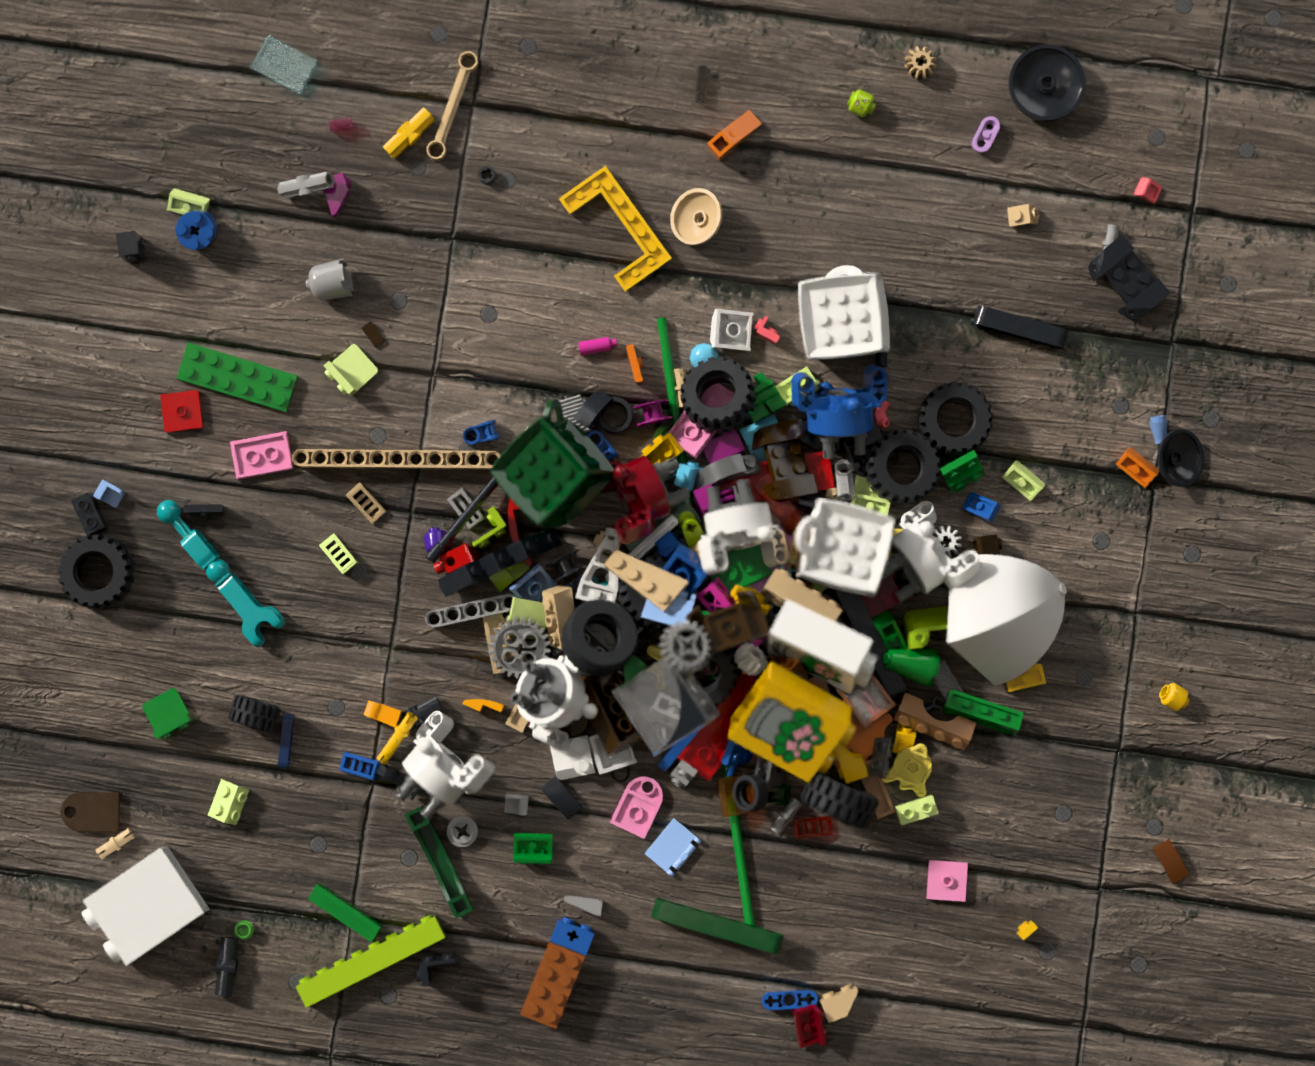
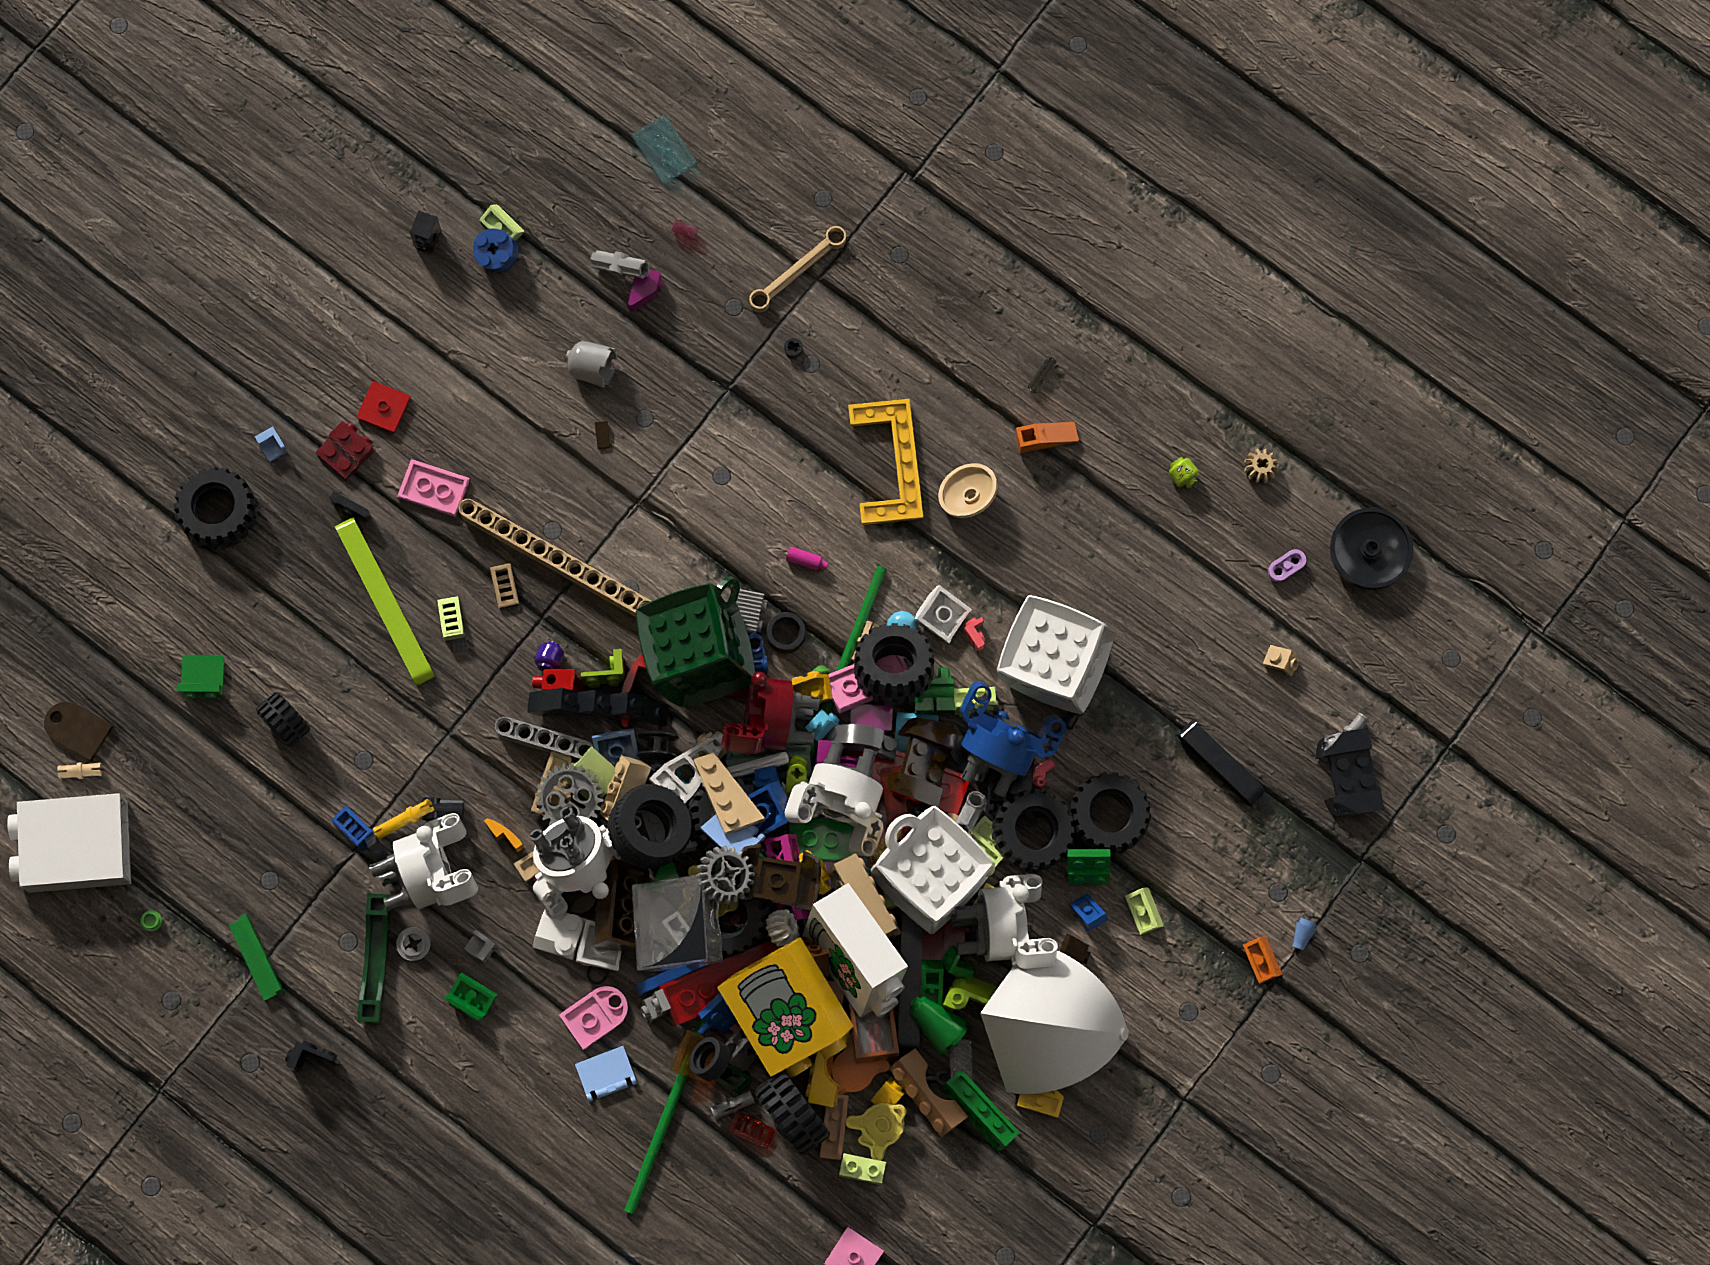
camera: 25 degrees right, 10 degrees down
black brick [71,493,108,536] -> none
teal piece [157,500,286,647] -> none
green plate [176,342,298,413] -> none
yellowish green bracket [208,779,249,825] -> none
black piece [215,937,238,997] -> none
dark blue beam [278,713,295,770] -> none
lime brick [296,915,446,1007] -> none
yellowish green bracket [323,344,378,396] -> none
light orange leg [363,700,403,727] -> none
yellow piece [383,108,435,159] -> none
black piece [425,477,499,564] -> none
light grey tile [447,488,485,530] -> none
blue piece [463,420,501,446] -> none
lime slope [489,561,530,592] -> none
dark orange brick [520,941,585,1029] -> none
black slope [541,776,582,820] -> none
blue brick [550,917,595,955] -> none
light grey slope [564,895,603,917] -> none
black slope [573,390,614,430] -> none
orange plate [626,344,643,384] -> none
magenta piece [633,399,674,427] -> none
dark green beam [651,898,784,954] -> none
dark grey hinge [868,738,894,779] -> none
white gear [933,526,962,558] -> none
coral slope [1134,178,1163,204] -> none
black dish [1157,429,1204,487] -> none
yellow head [1159,683,1189,711] -> none
none -> dark red plate [315,421,375,481]
none -> lime beam [334,517,435,686]
none -> green bracket [943,945,974,979]

